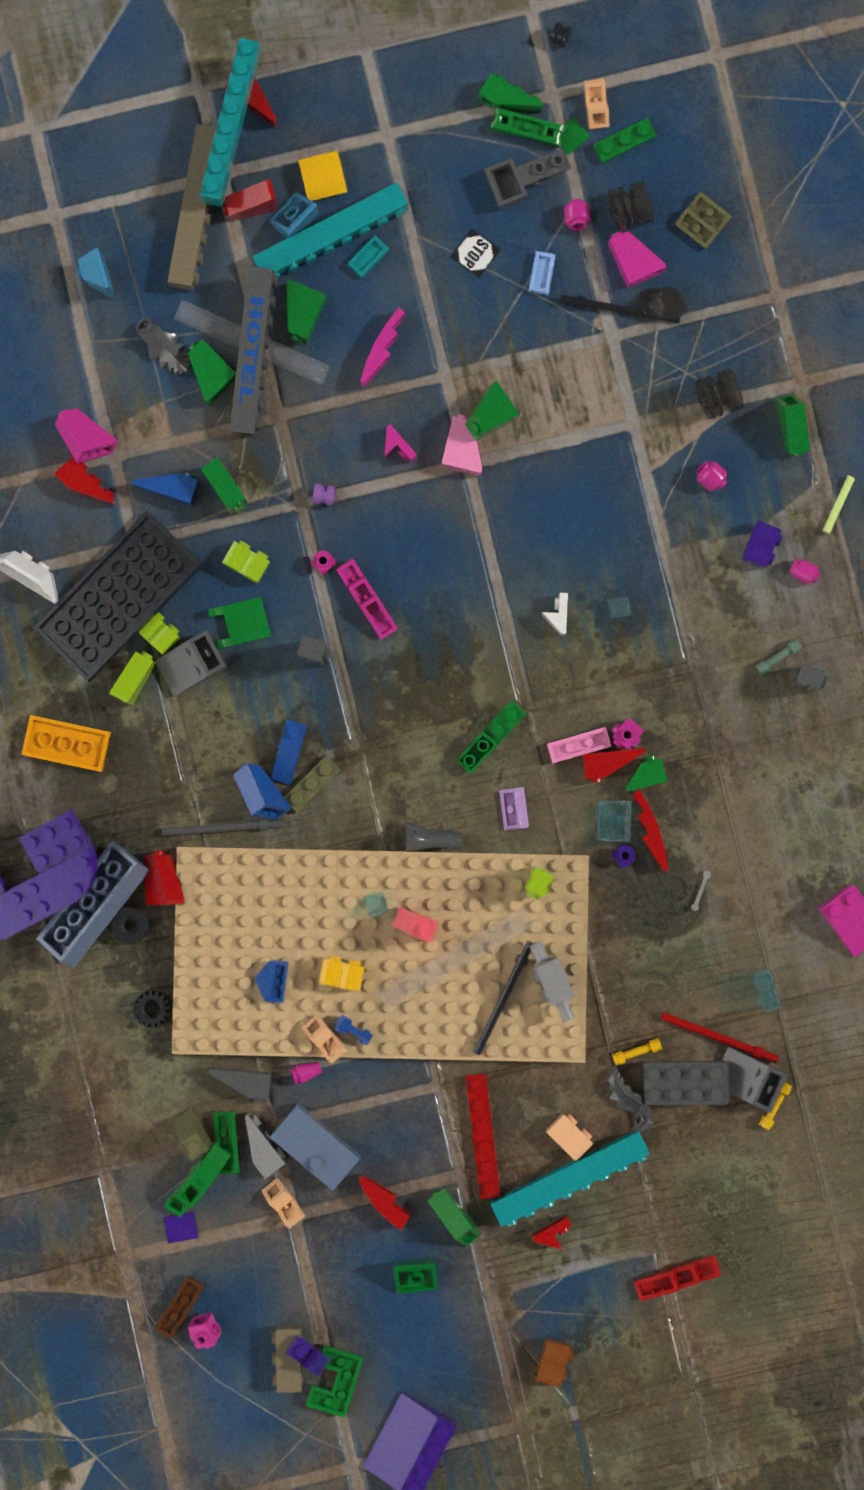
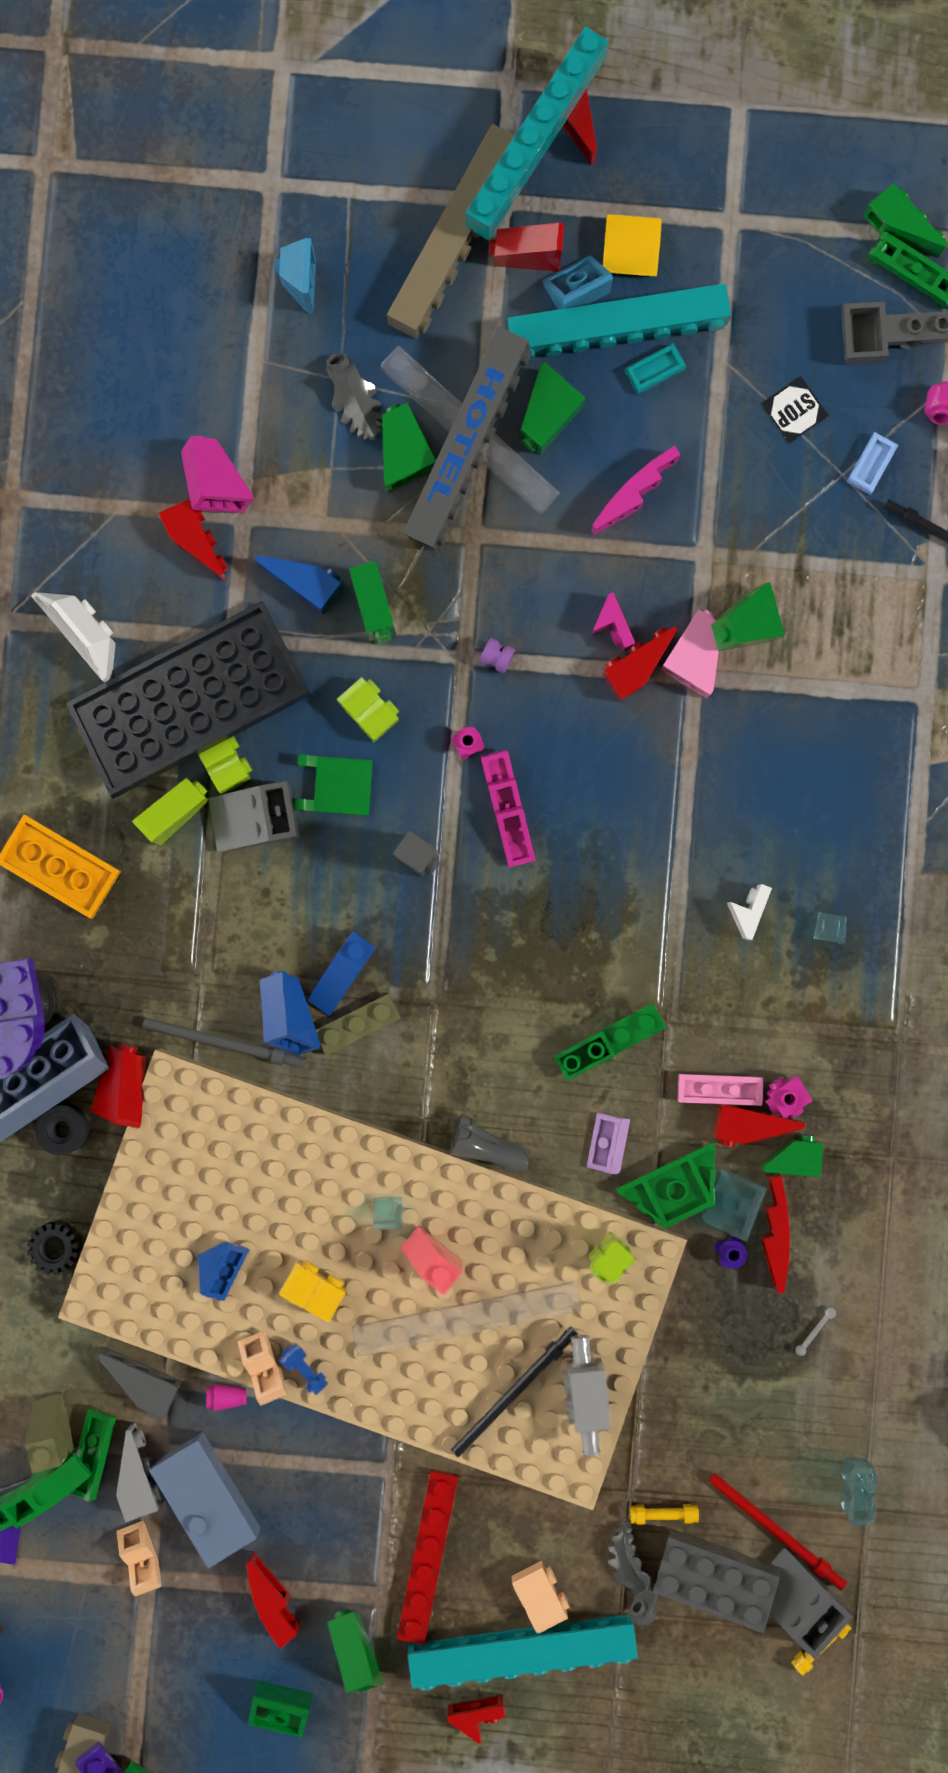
camera: 15 degrees right, 0 degrees up
none -> red slope [602,626,677,702]
none -> green wing [616,1142,715,1229]

